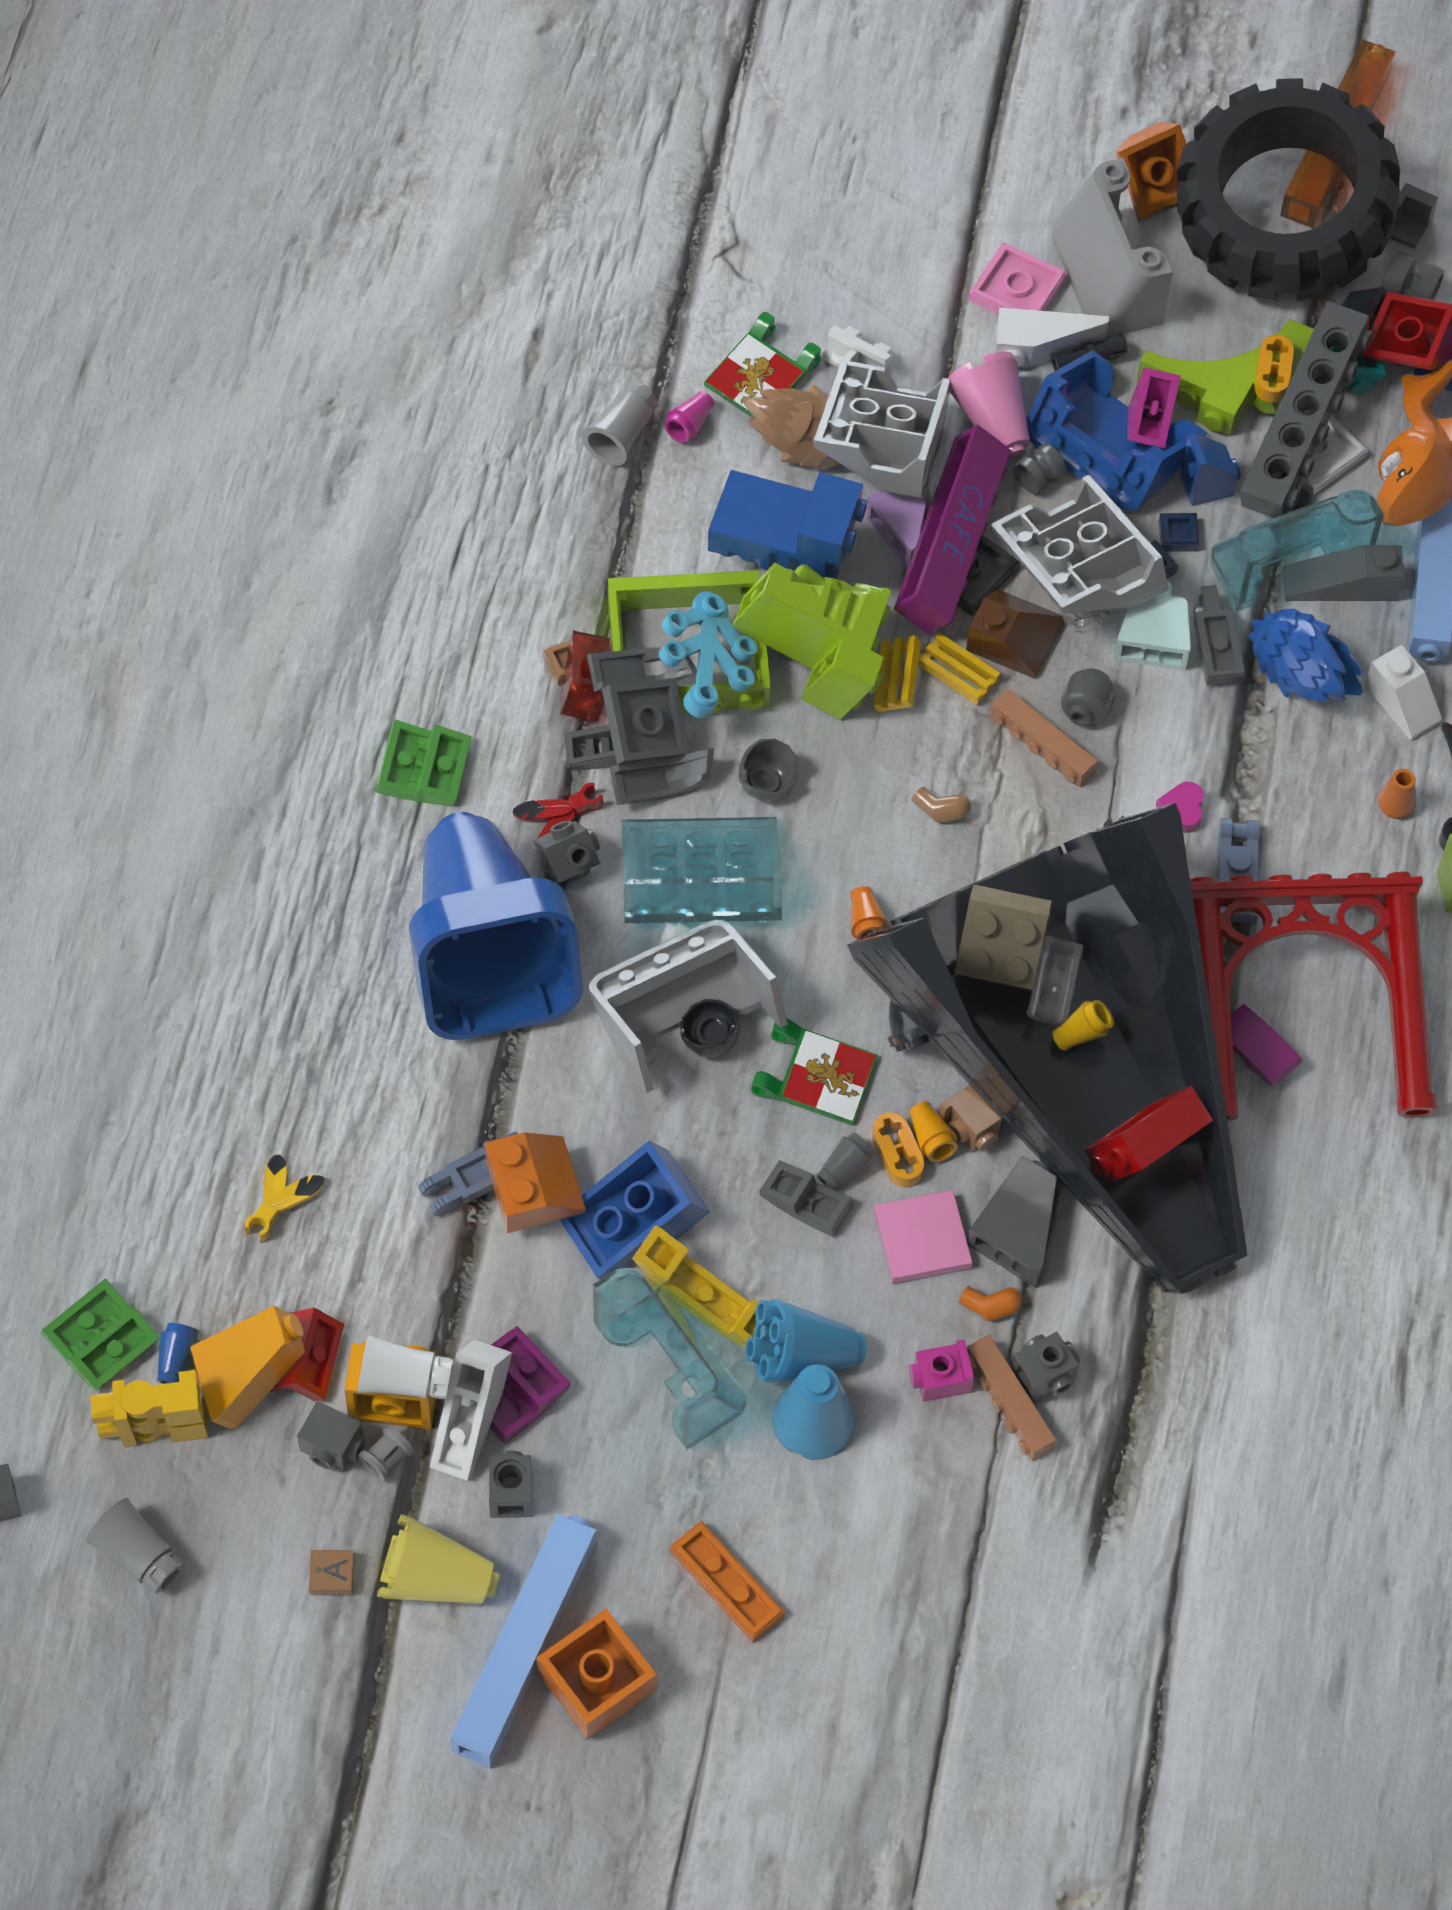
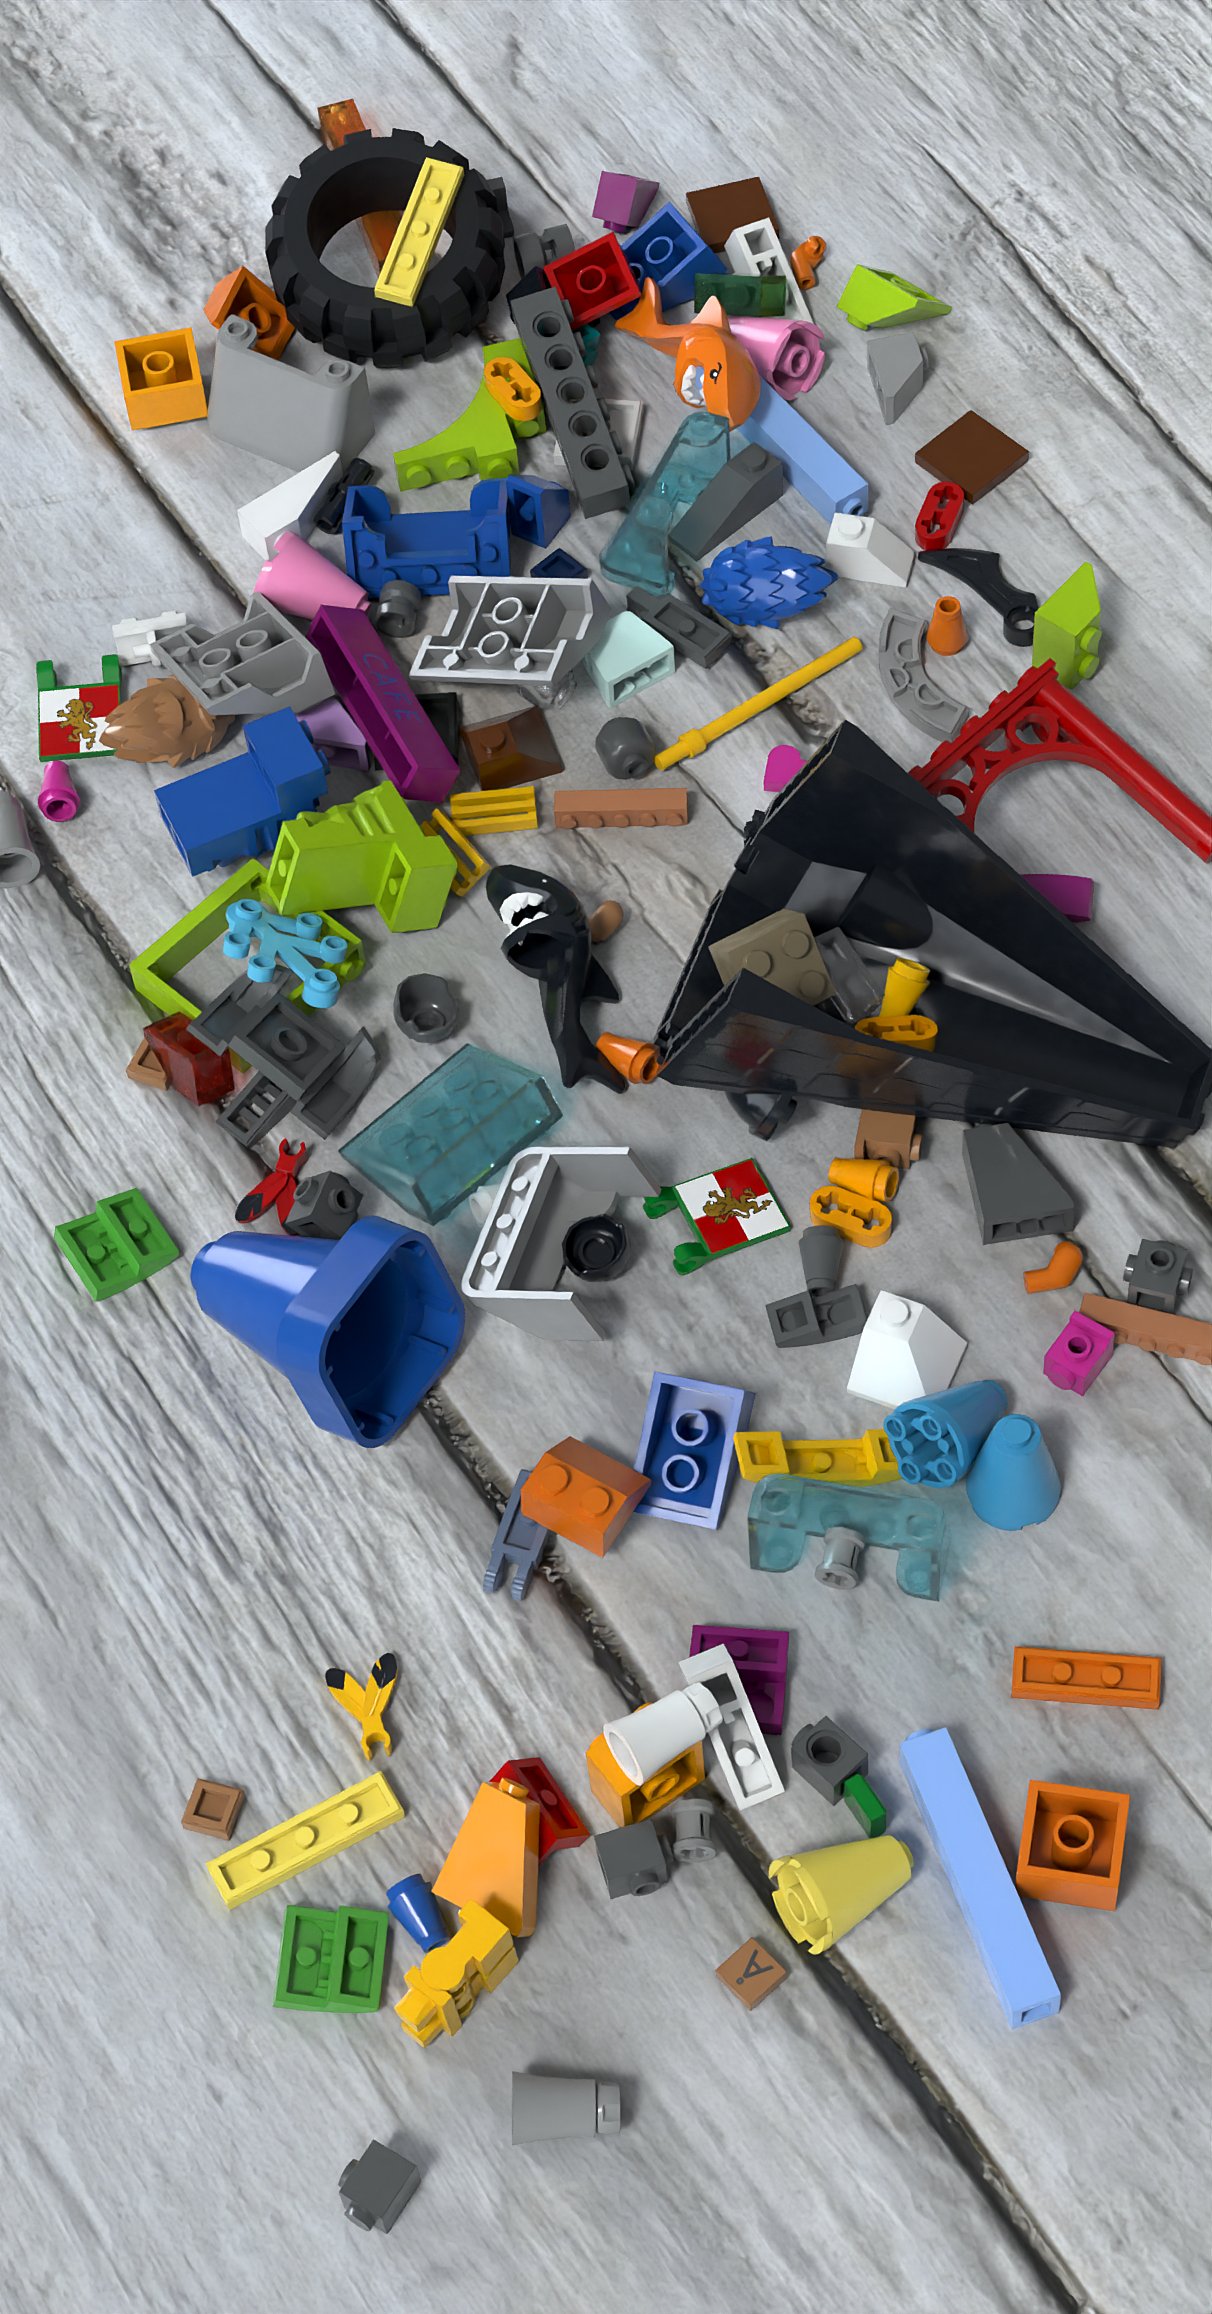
camera: 35 degrees left, 5 degrees down
bright pink tile [873,1190,972,1284] -> none
bright pink tile [968,242,1067,315] -> none
red window [1085,1086,1213,1184] -> none
dark pink slope [1128,367,1181,449] -> none
none -> light orange brick [114,327,208,431]
none -> medium nougat tile [181,1778,246,1841]
none -> light yellow tile [205,1771,405,1910]
none -> light yellow tile [374,157,464,307]
none -> black piece [486,864,625,1094]
none -> yellow bar [654,636,863,771]
none -> light grey bush [815,1527,866,1589]
none -> green tile [844,1773,886,1839]
none -> white slope [847,1290,967,1409]
none -> light orange beam [855,1015,938,1052]
none -> light grey tile [879,608,969,743]

